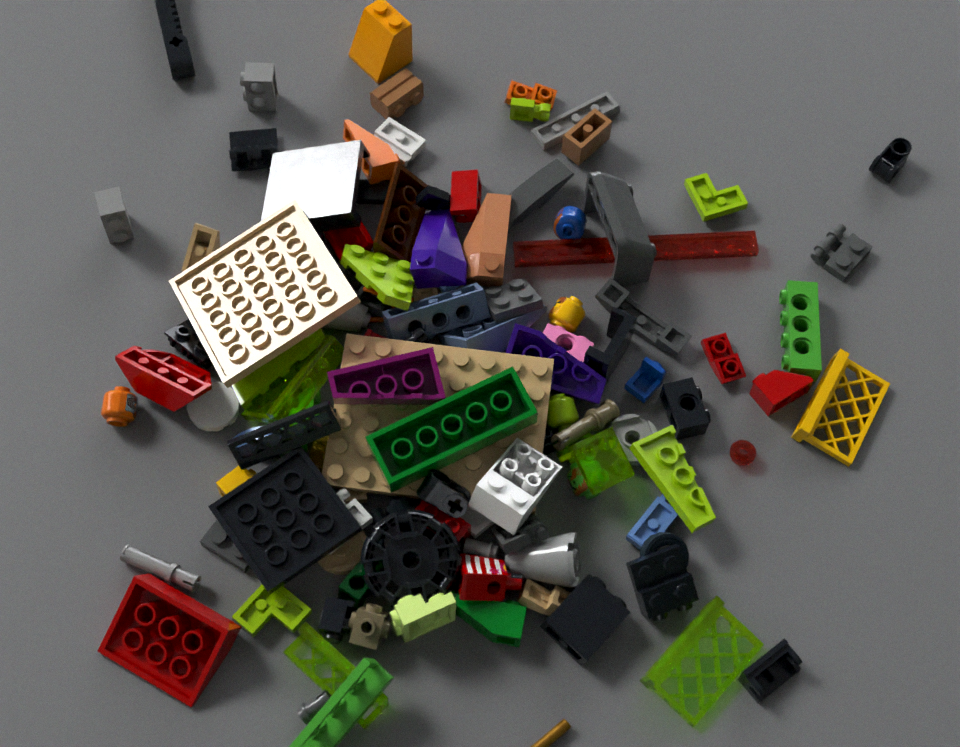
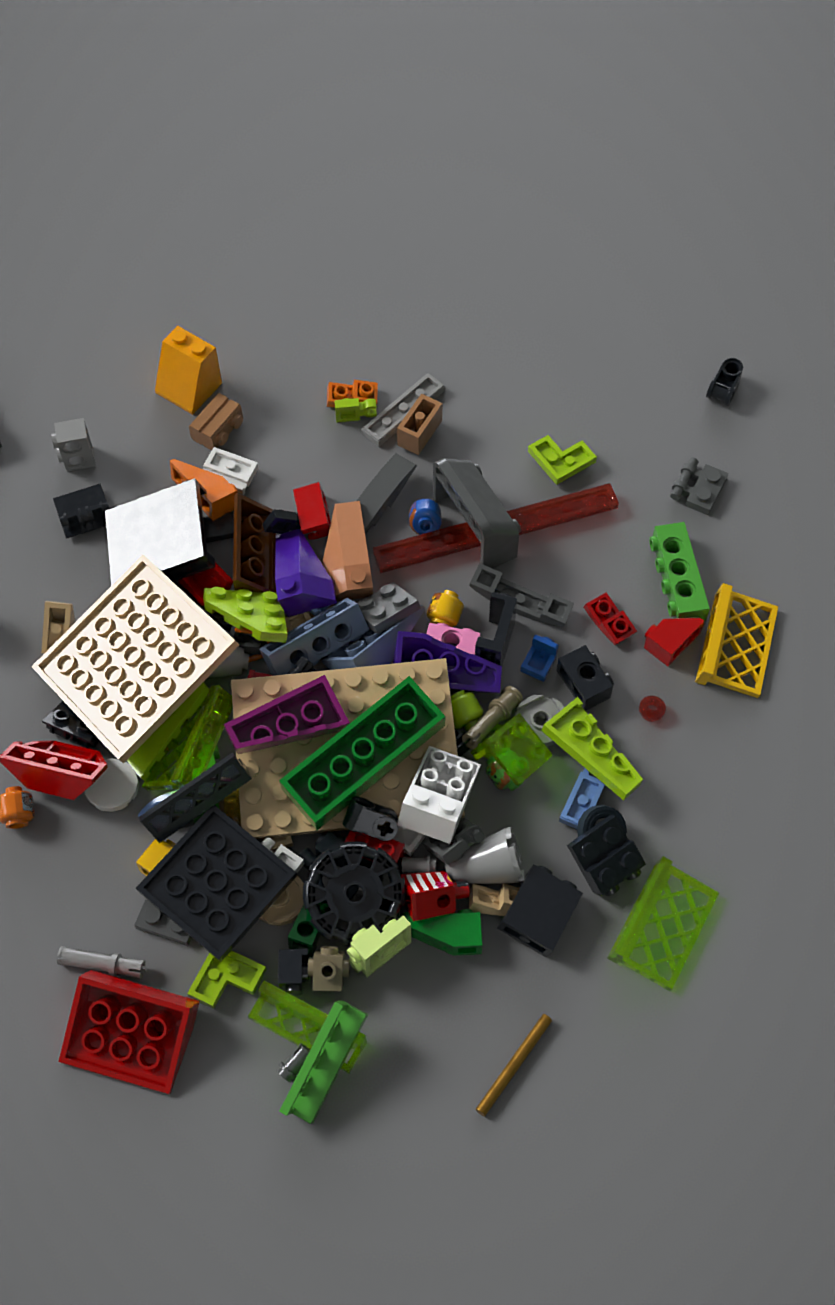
camera: 10 degrees left, 0 degrees up
black hinge [737,638,802,704] -> none

